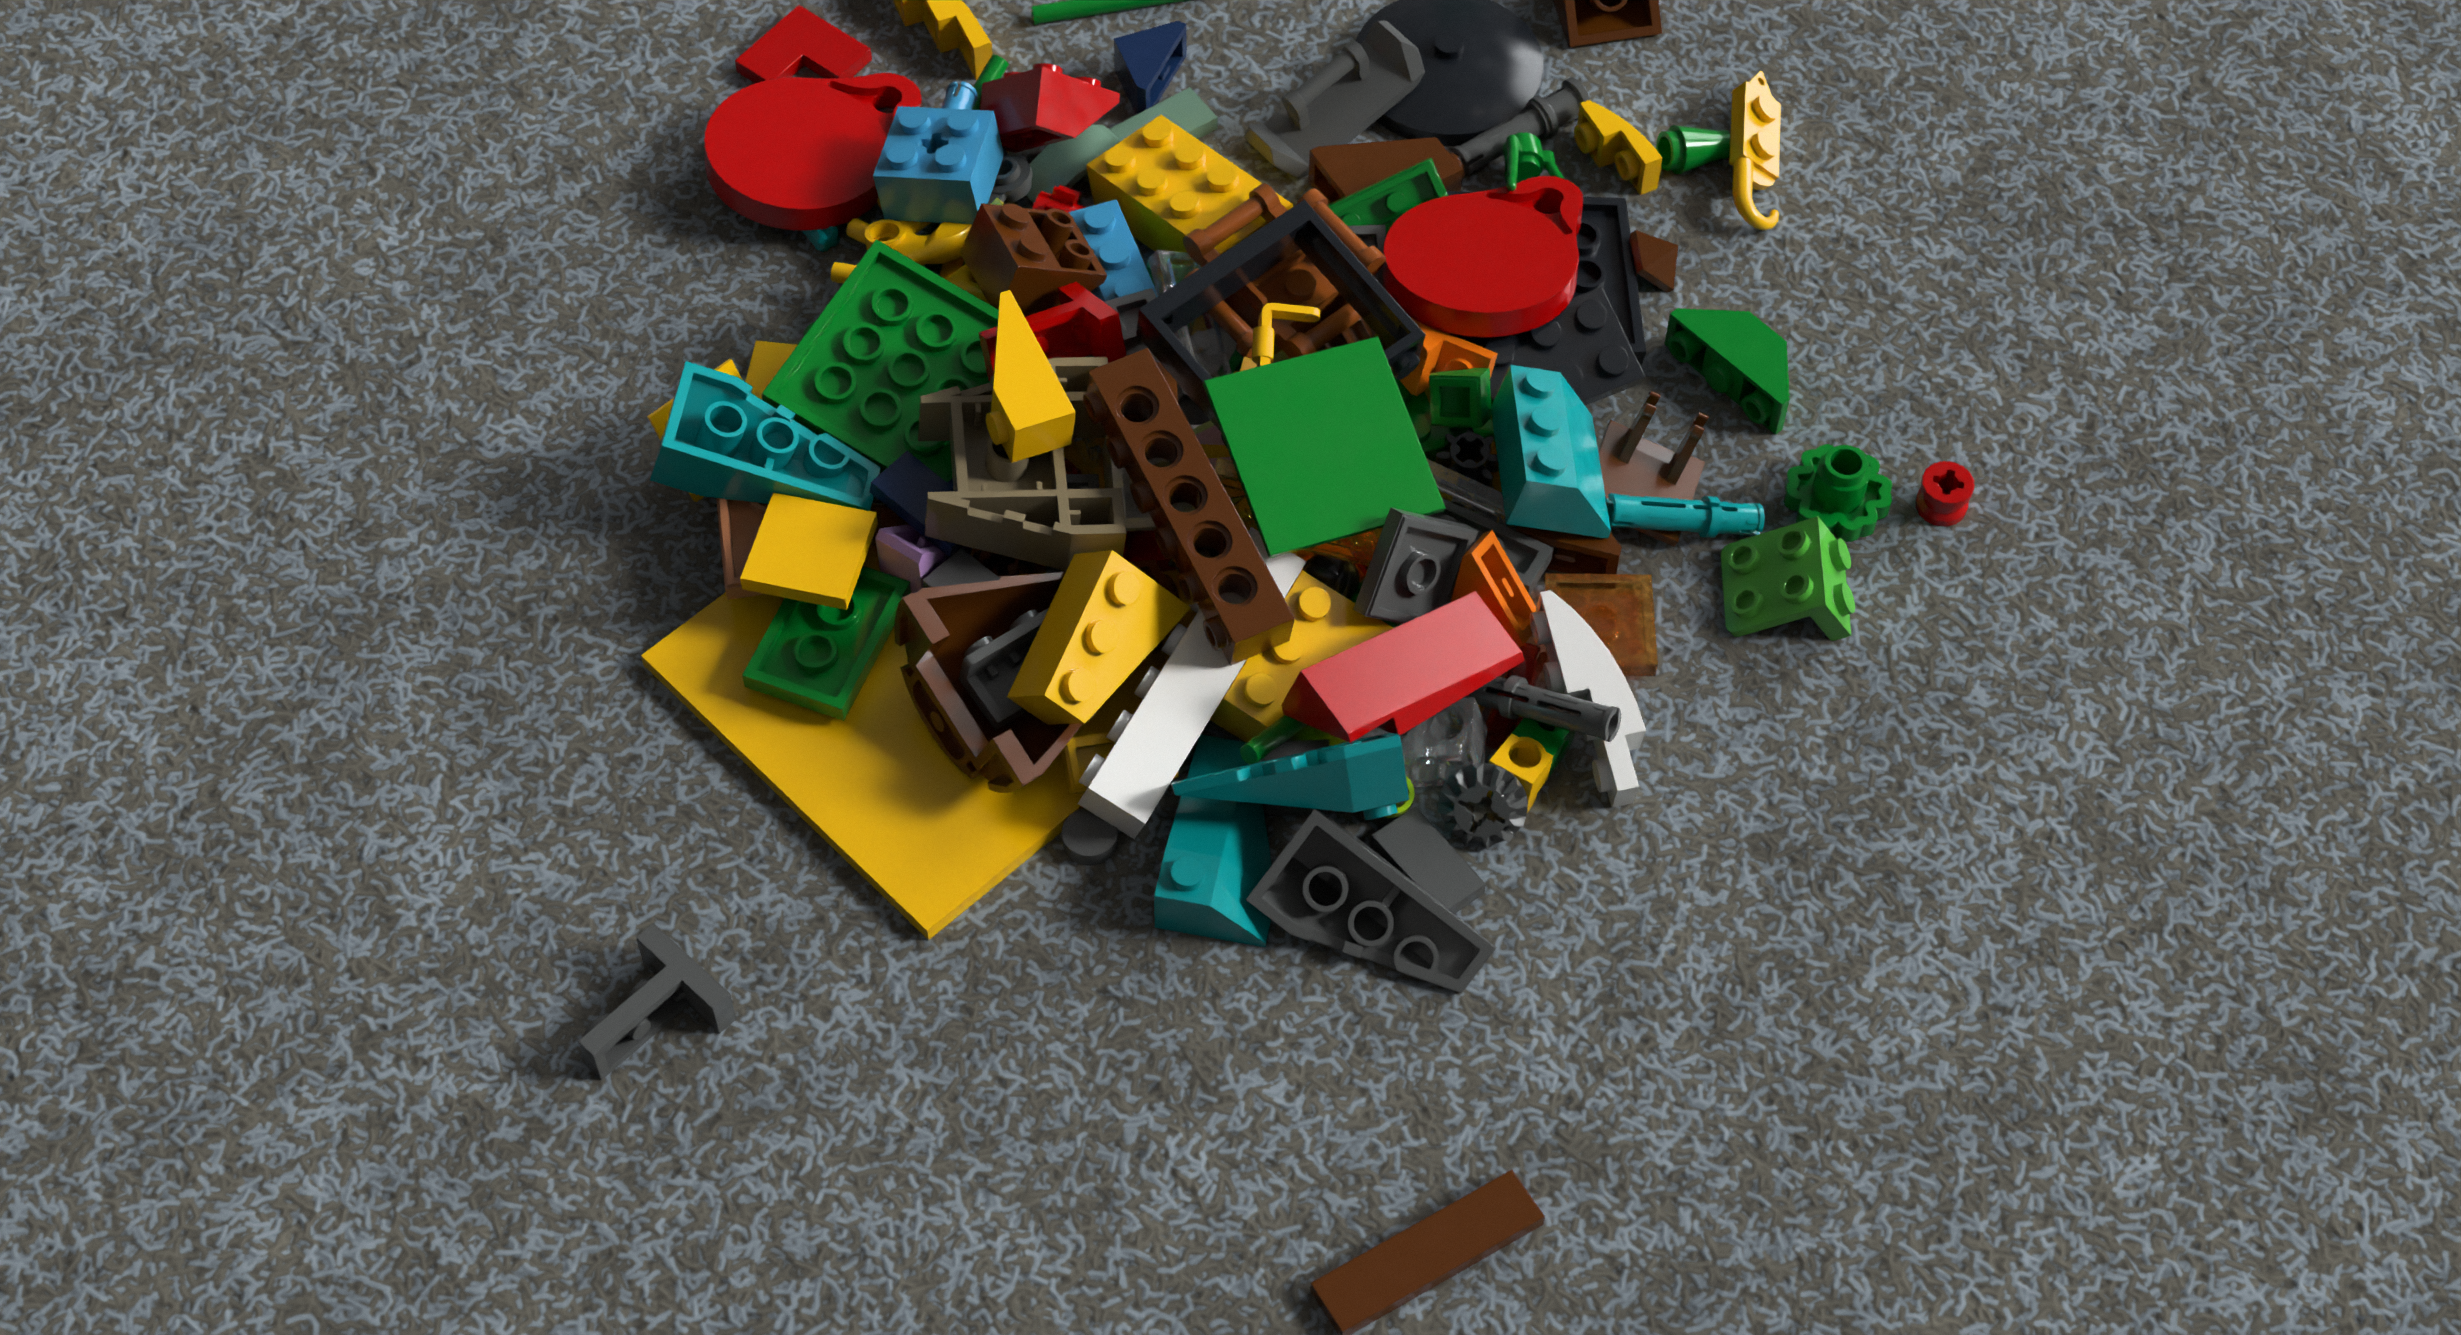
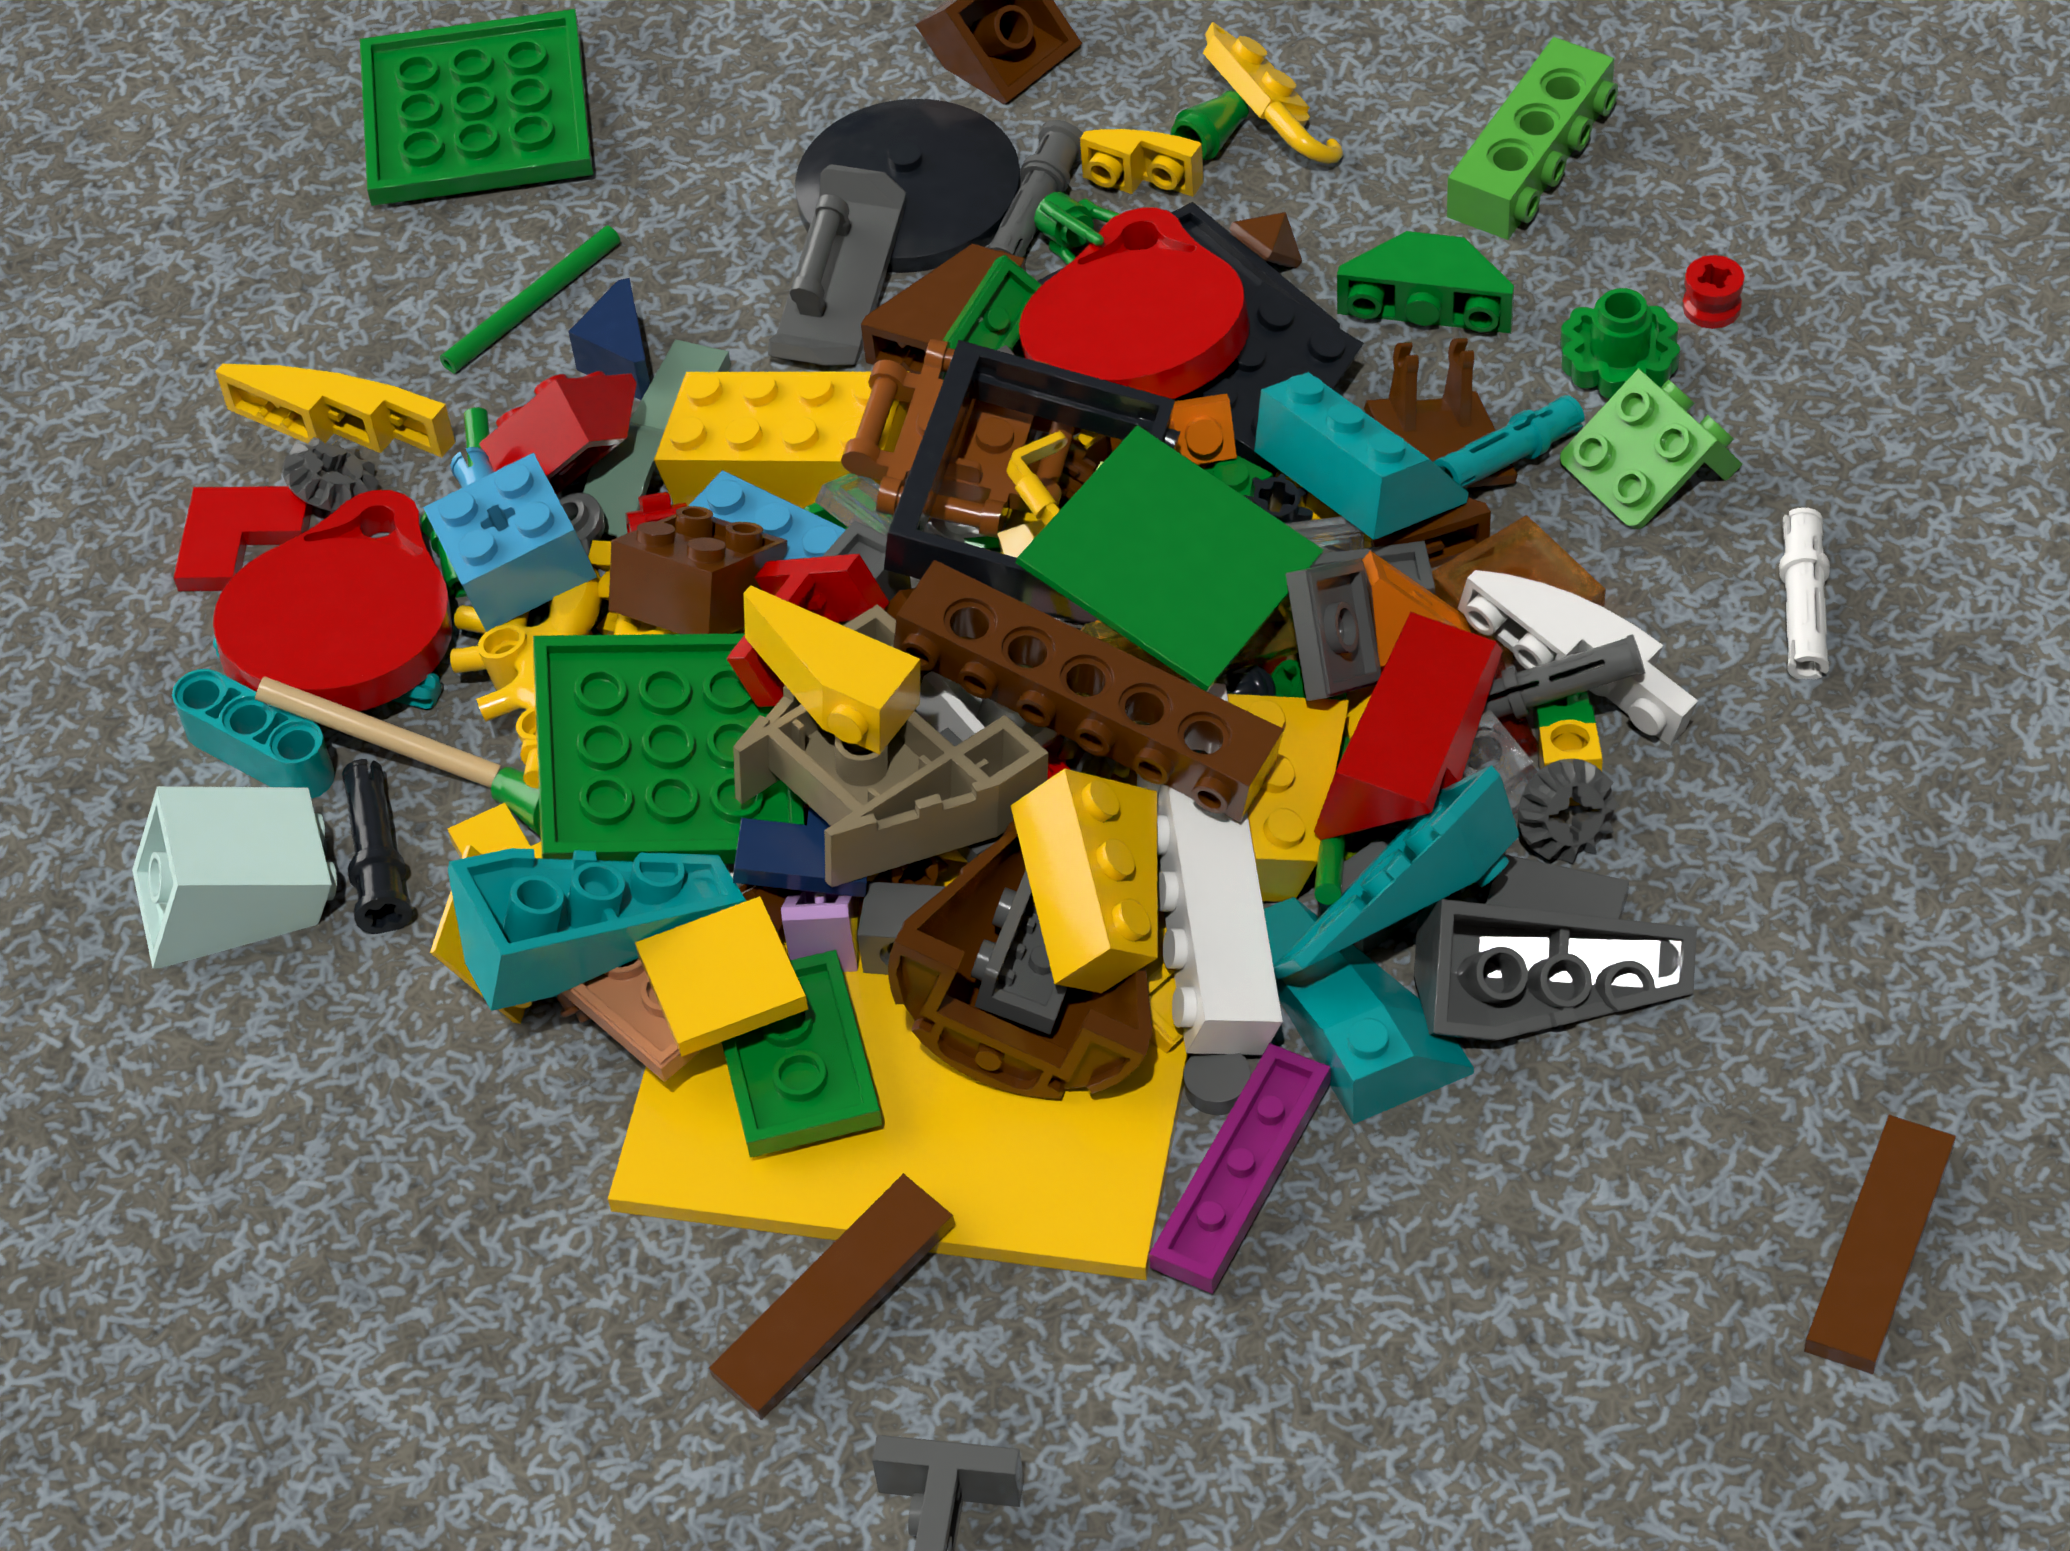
camera: 30 degrees left, 5 degrees down
green slope [1429,368,1491,428] -> none
none -> light aqua slope [132,786,337,969]
none -> teal beam [172,669,335,799]
none -> tan bar [255,676,501,788]
none -> dark grey gear [282,437,379,511]
none -> black pin [342,759,413,934]
none -> reddish brown tile [709,1173,955,1420]
none -> magenta plate [1149,1043,1331,1294]
none -> bright green brick [1447,37,1618,240]
none -> white pin [1779,508,1830,679]

